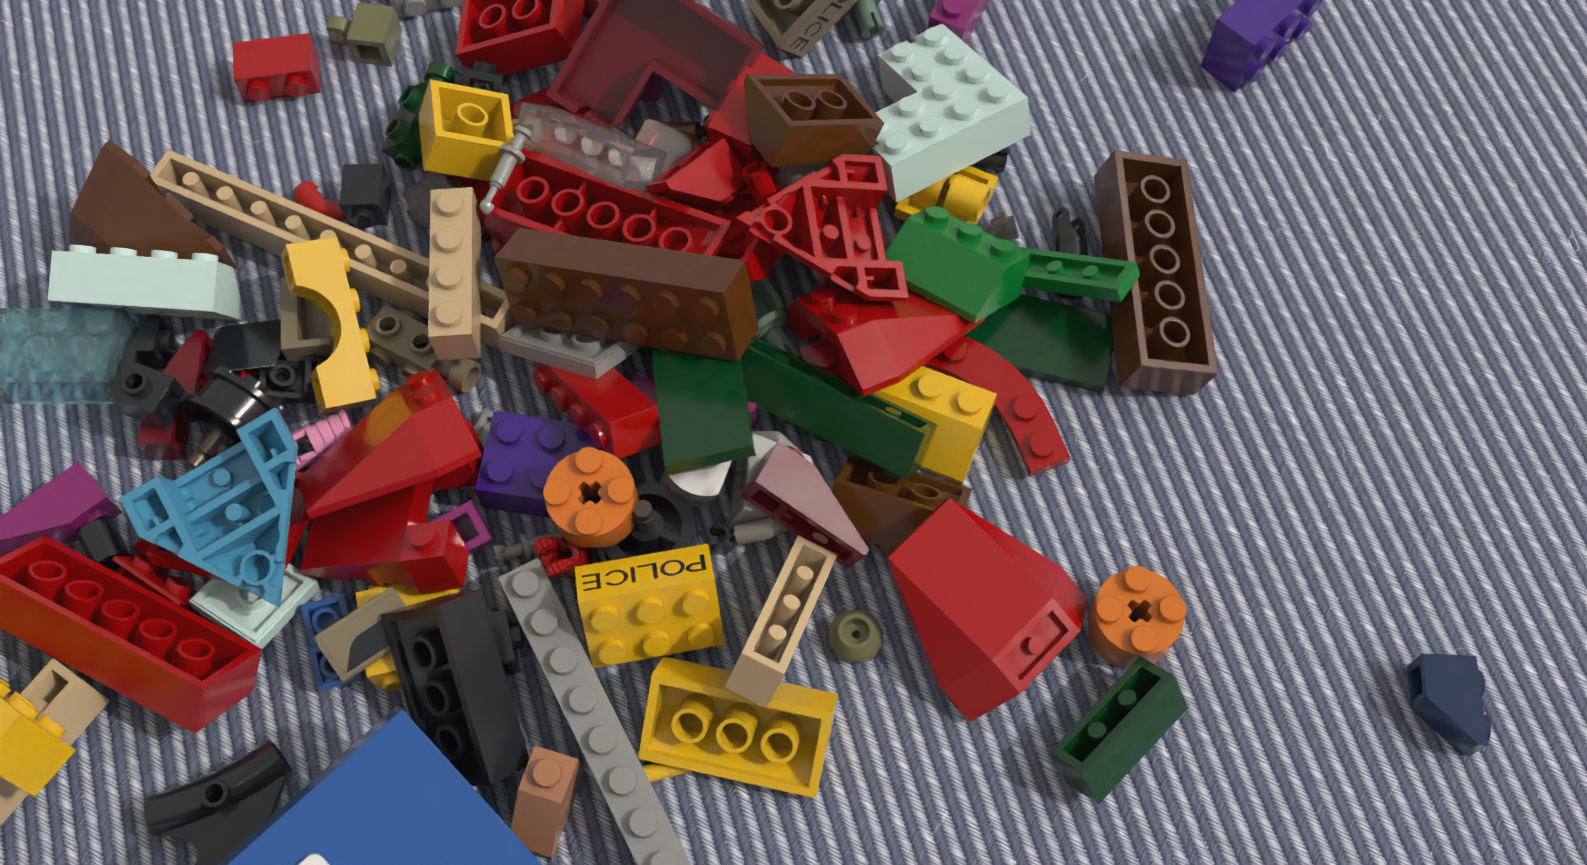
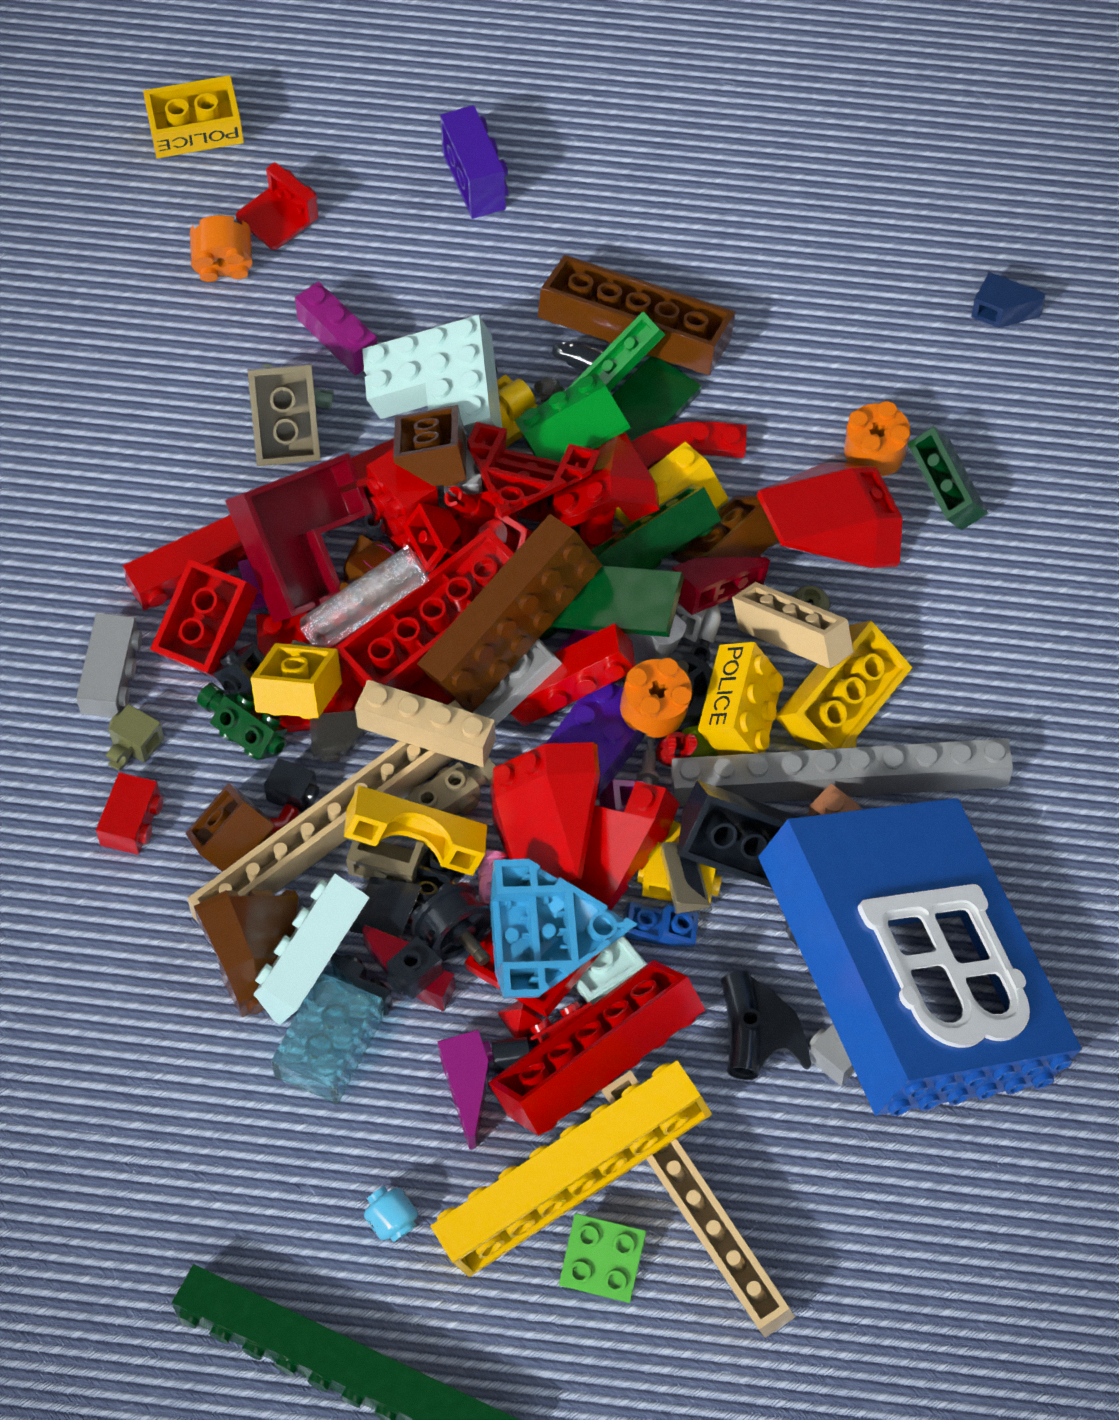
camera: 65 degrees left, 5 degrees down
light grey piece [480,125,533,215] -> none
none -> reddish brown slope [185,782,274,872]

